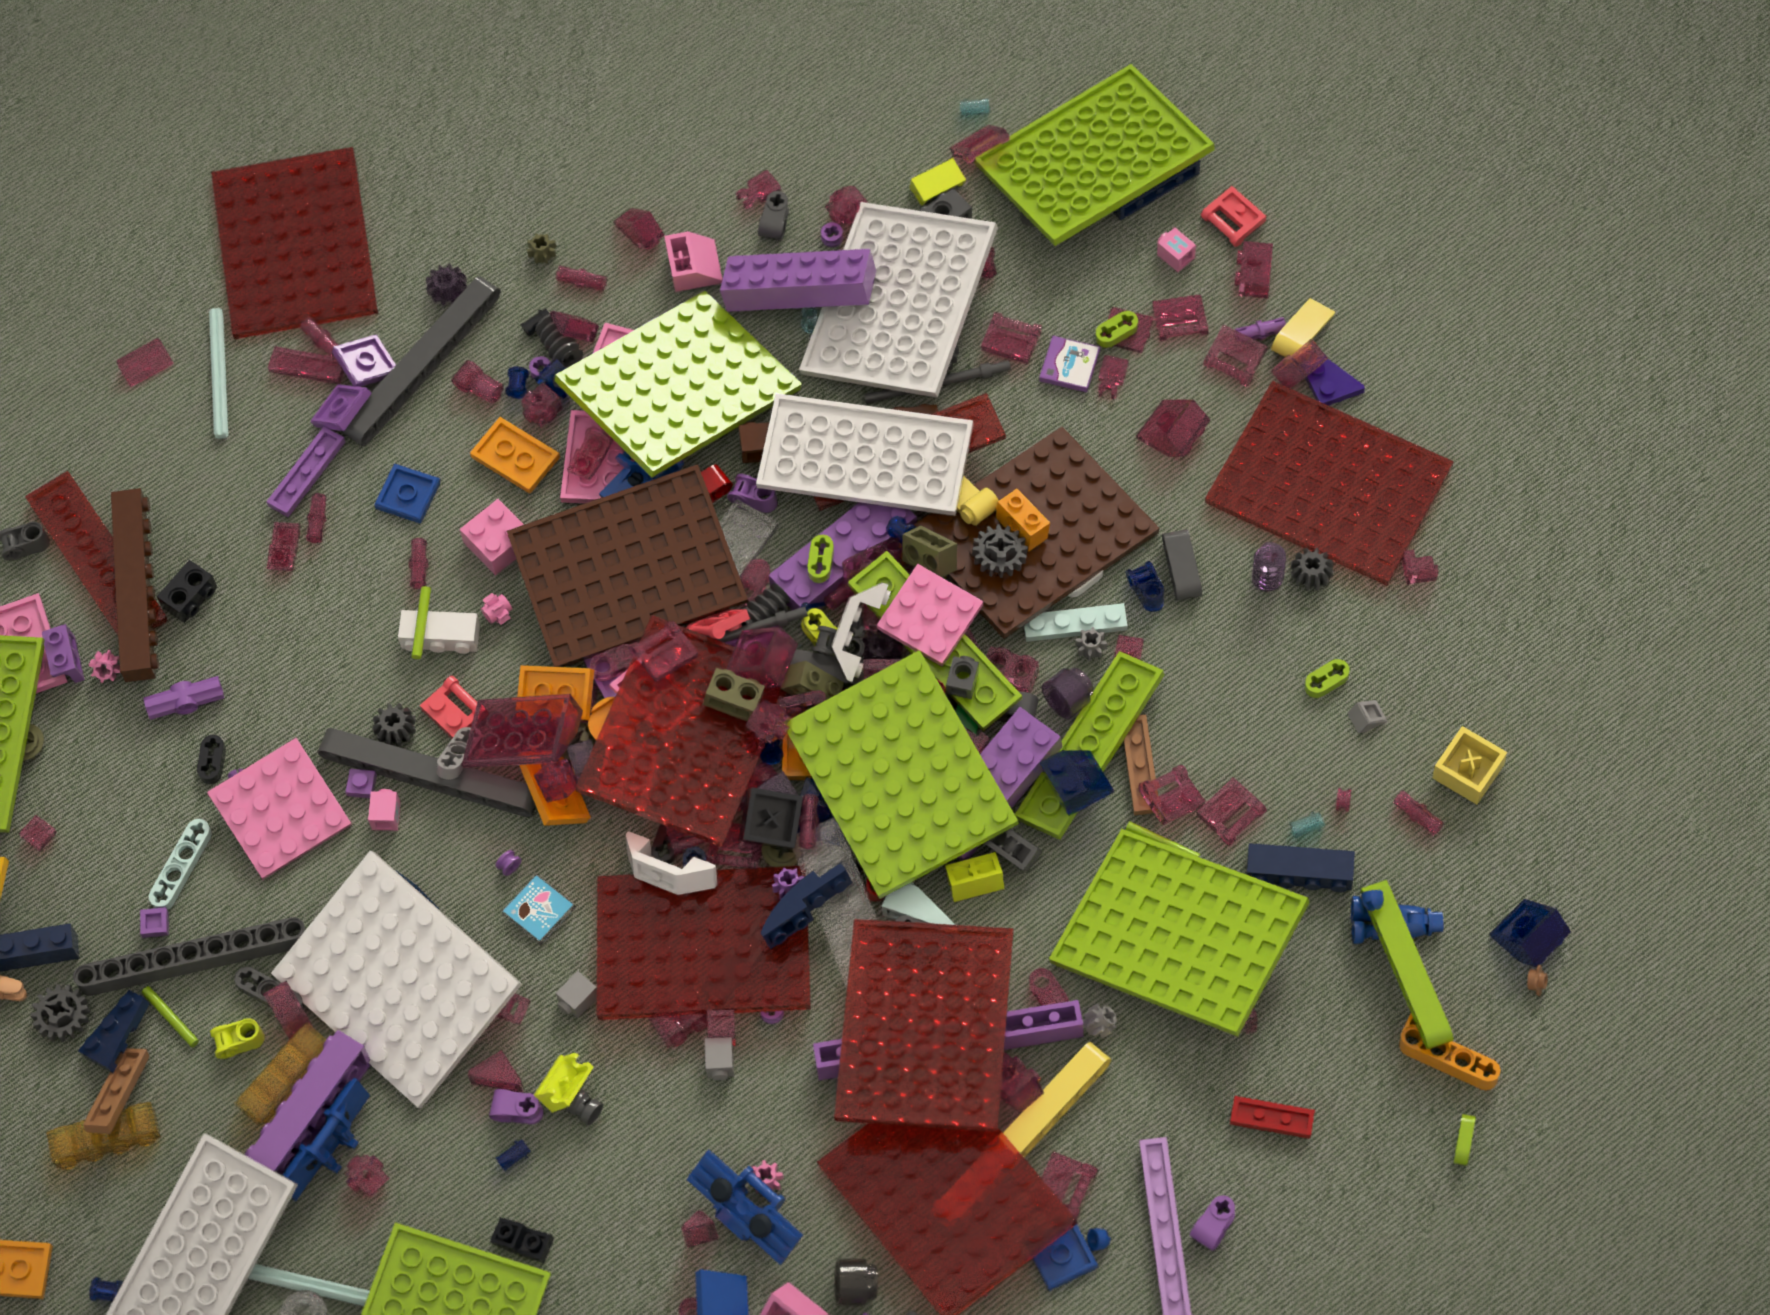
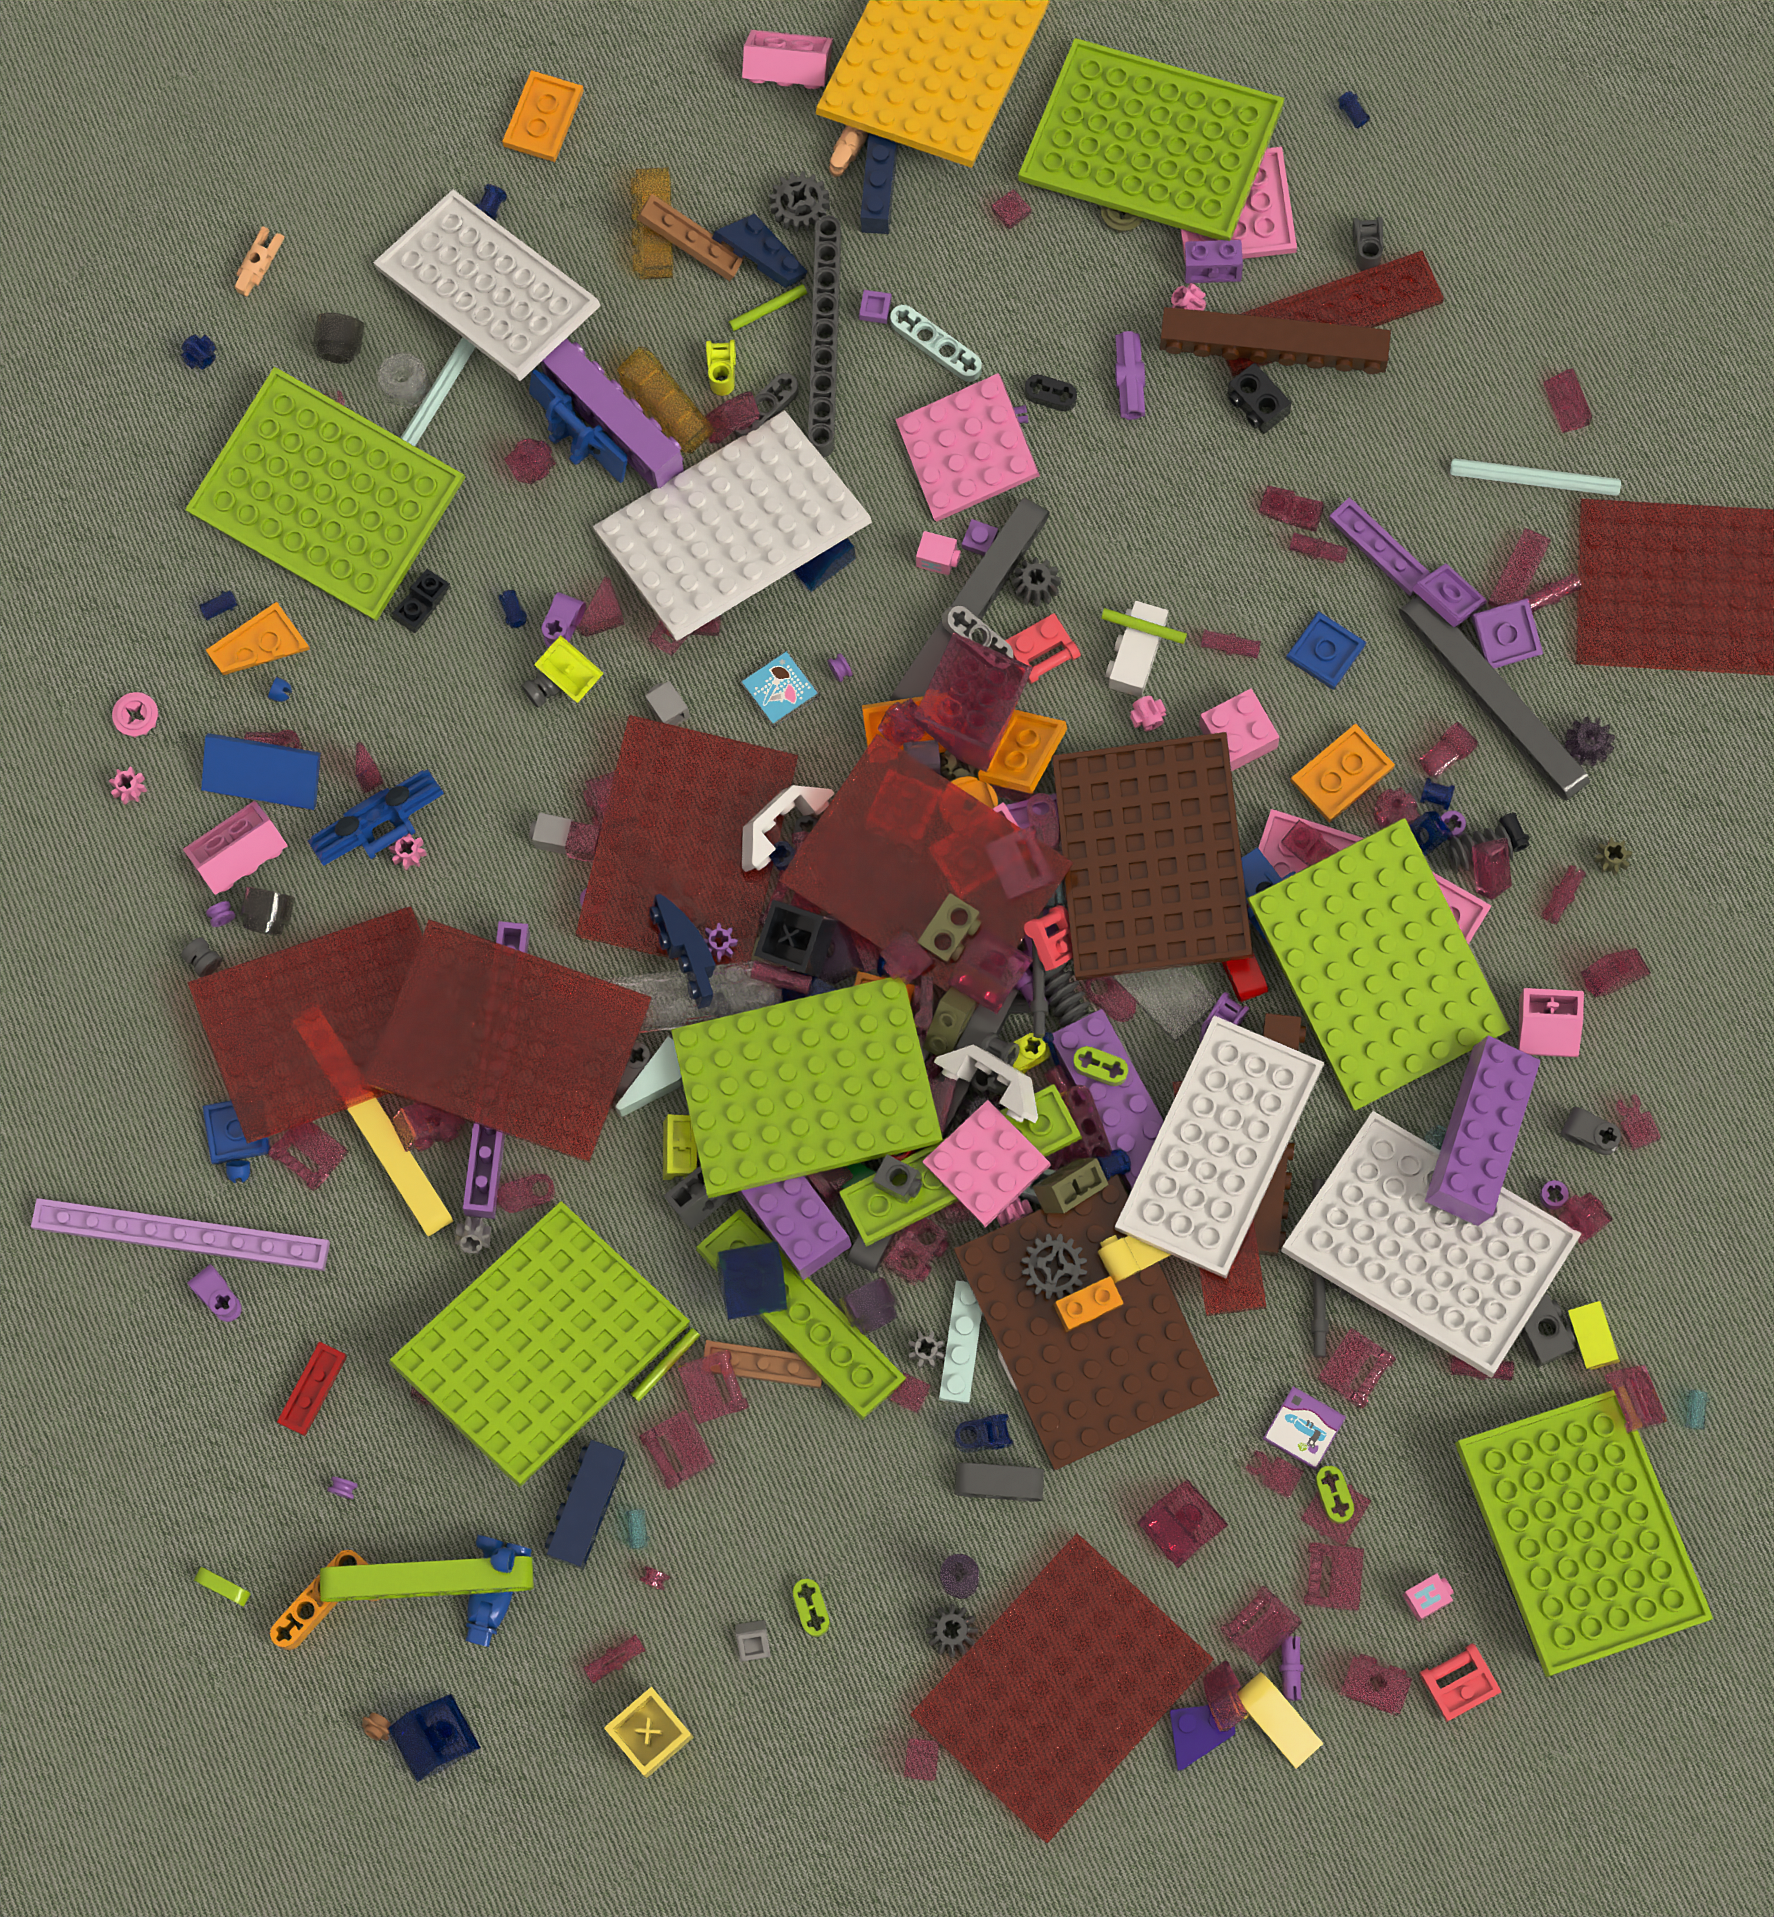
camera: 105 degrees right, 10 degrees up
none -> medium lavender bush [327,1476,358,1499]

